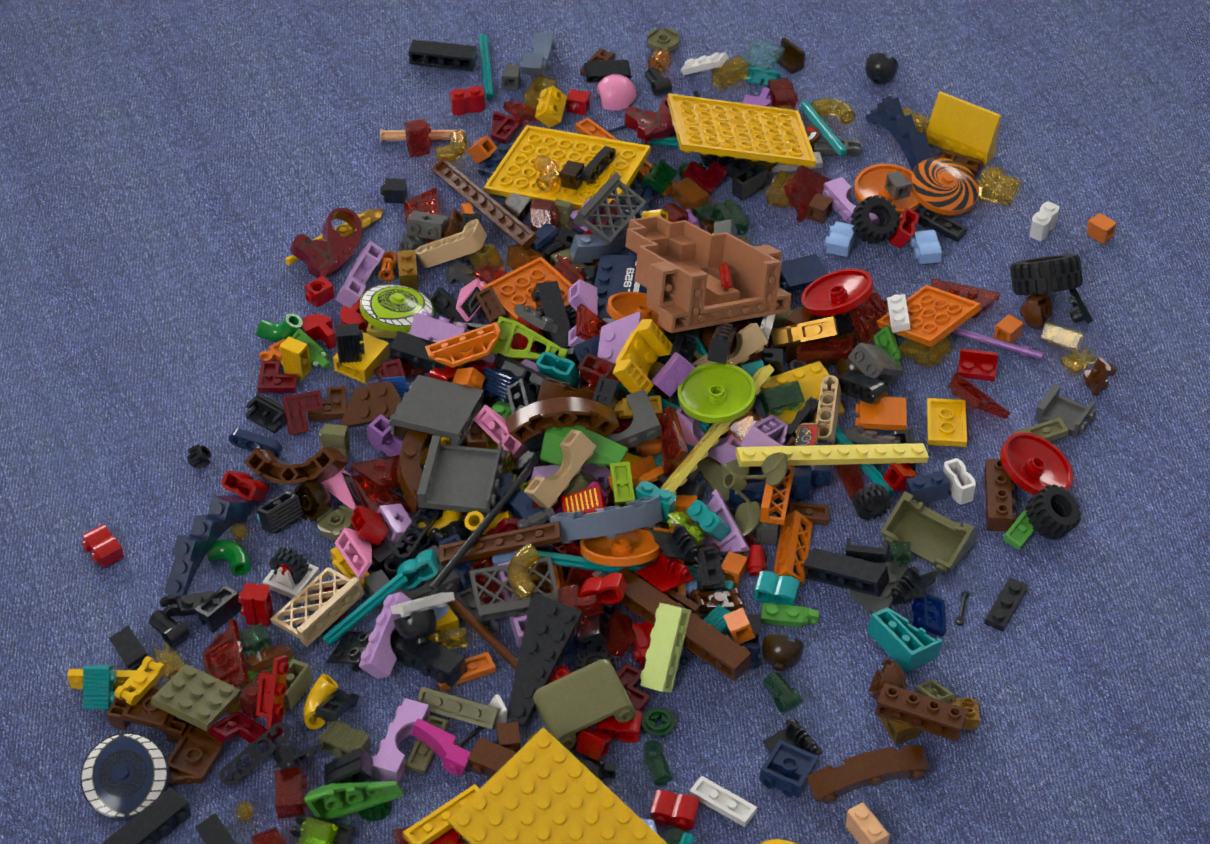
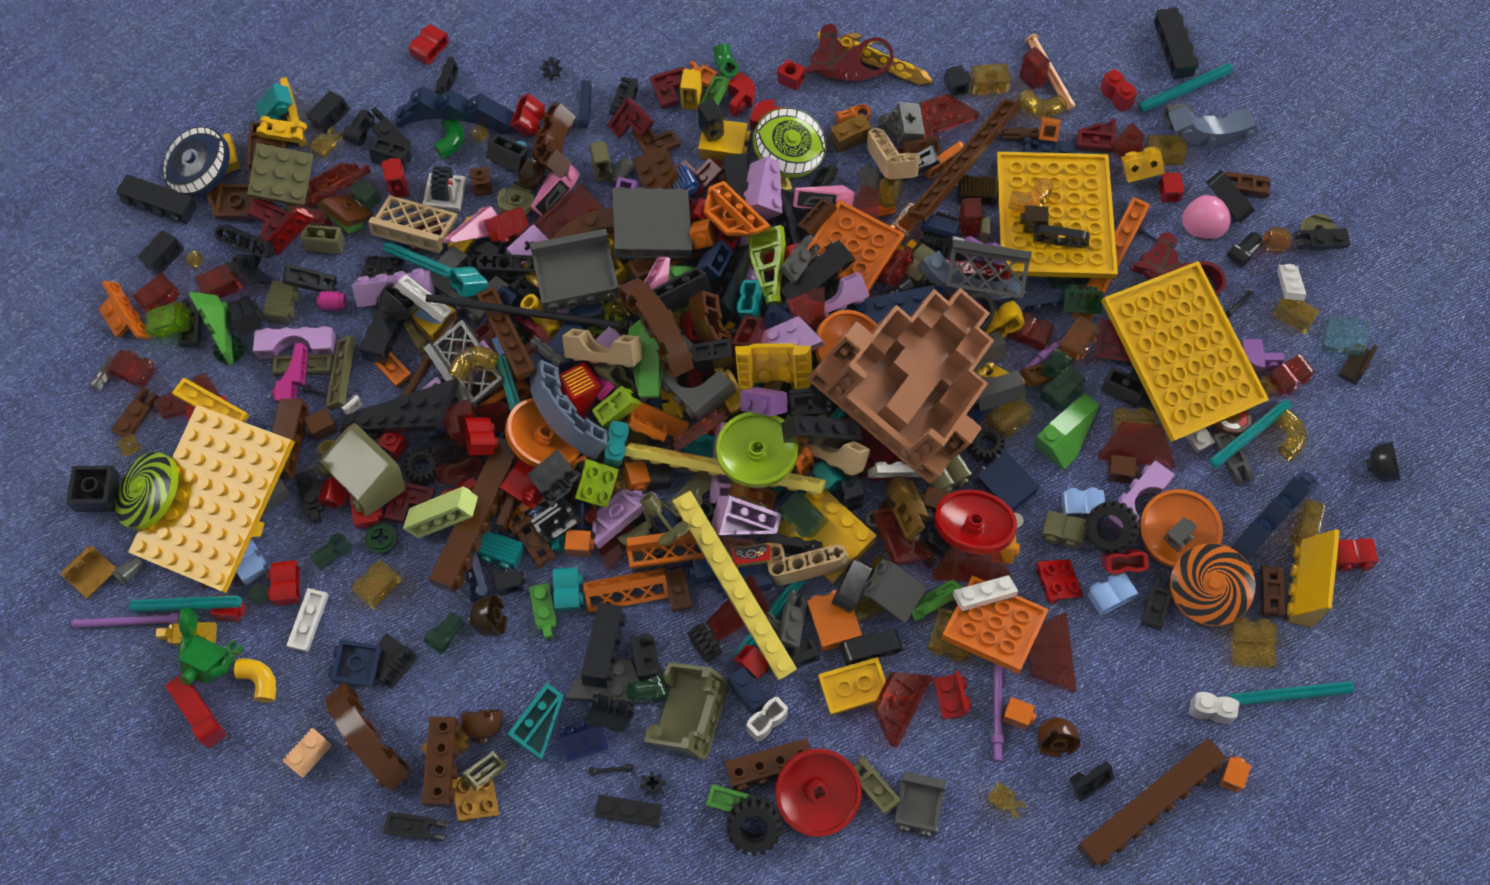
camera: 70 degrees right, 20 degrees up
yellow cylinder [303,674,338,729] -> none
lavender arch [335,241,385,308] -> none
teal brick [686,500,731,541] -> none
red axle [719,262,732,291] -> none
orange brick [723,608,755,645] -> none
teal hinge [746,67,781,88] -> none
red cone [746,545,766,576] -> none
black tyre [1010,254,1083,295] -> none
clear yellow brick [1040,322,1084,351] -> none
reddish brown hips [1083,358,1117,396] -> none
none -> dark pink brick [317,291,346,311]
none -> clear yellow brick [351,559,402,610]
none -> black hinge [383,812,448,841]
none -> black hinge [434,57,459,96]
none -> reddish brown brick [469,166,494,197]
none -> dark grey cone [611,157,635,185]
none -> black gear [639,771,667,800]
none -> black beam [840,629,903,666]
none -> clear yellow brick [970,63,1010,95]
none -> reddish brown axle [1002,126,1039,141]
none -> bright green wedge [1034,392,1100,471]
none -> red hinge [1036,559,1083,605]
none -> olive brick [1041,511,1087,549]
none -> reddish brown brick [1077,738,1226,868]
none -> teal axle [1229,681,1354,705]
none -> black hinge [1294,228,1350,250]

